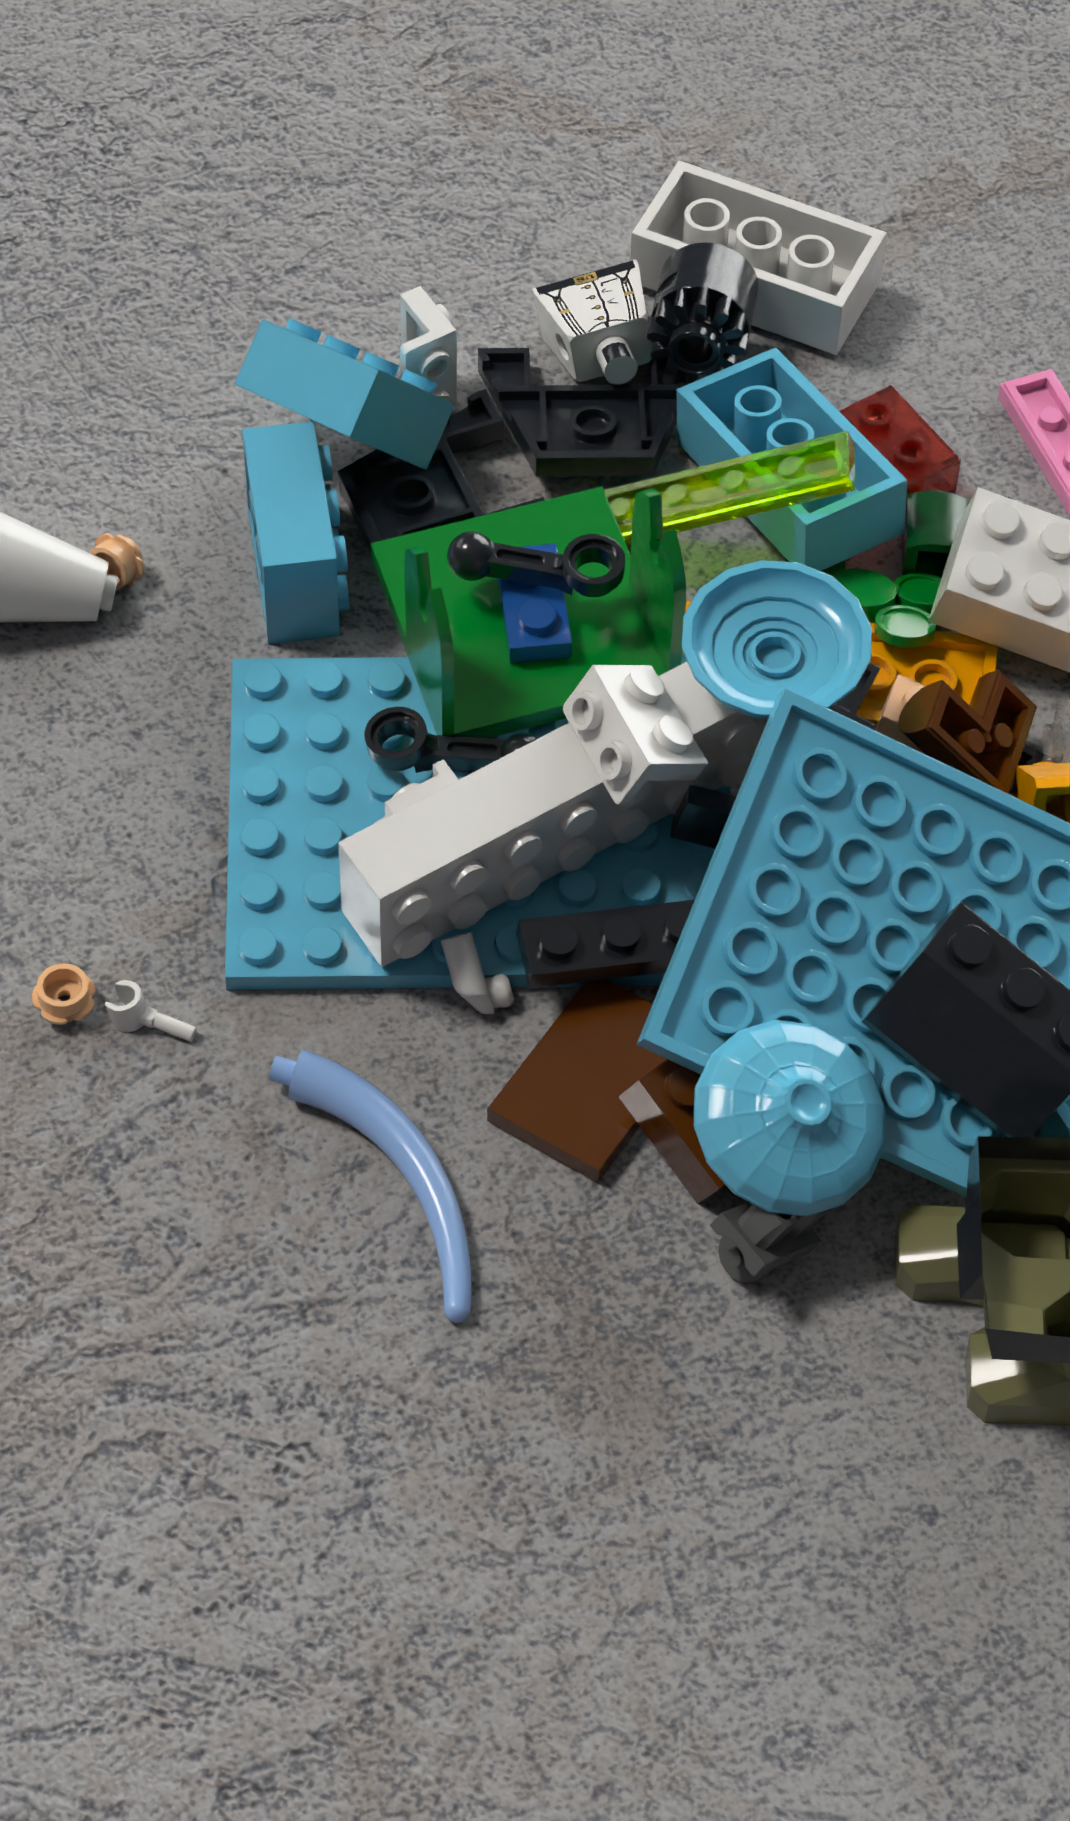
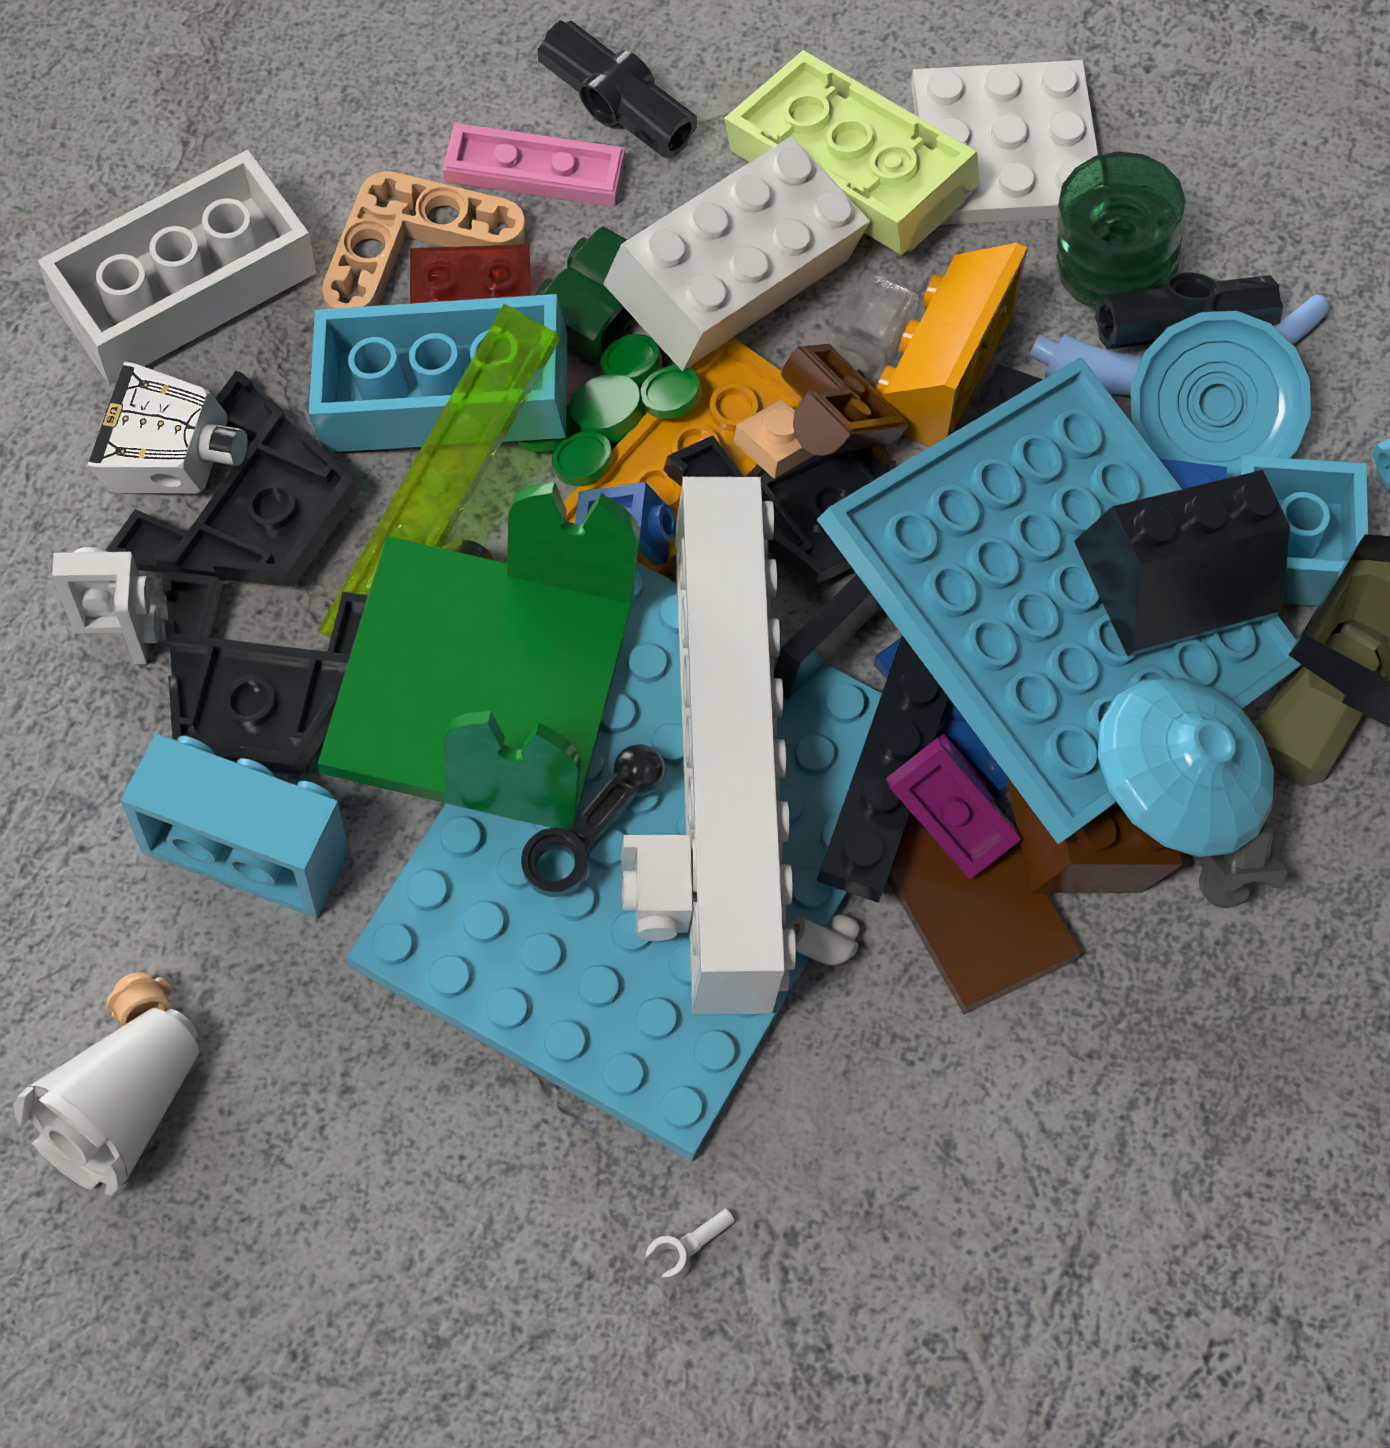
camera: 60 degrees left, 10 degrees up
light nougat plate [32,963,96,1025] -> none
medium azure brick [234,318,455,470] -> none
light blue animal [269,1050,472,1323] -> none
black piece [447,531,625,598] -> none
blue plate [497,543,572,663] -> none
white bracket [563,665,708,804] -> none
black gear [647,243,758,383] -> none
medium azure hat [682,560,872,720] -> none
none -> light nougat beam [322,171,526,309]
none -> magenta piece [886,734,1021,879]

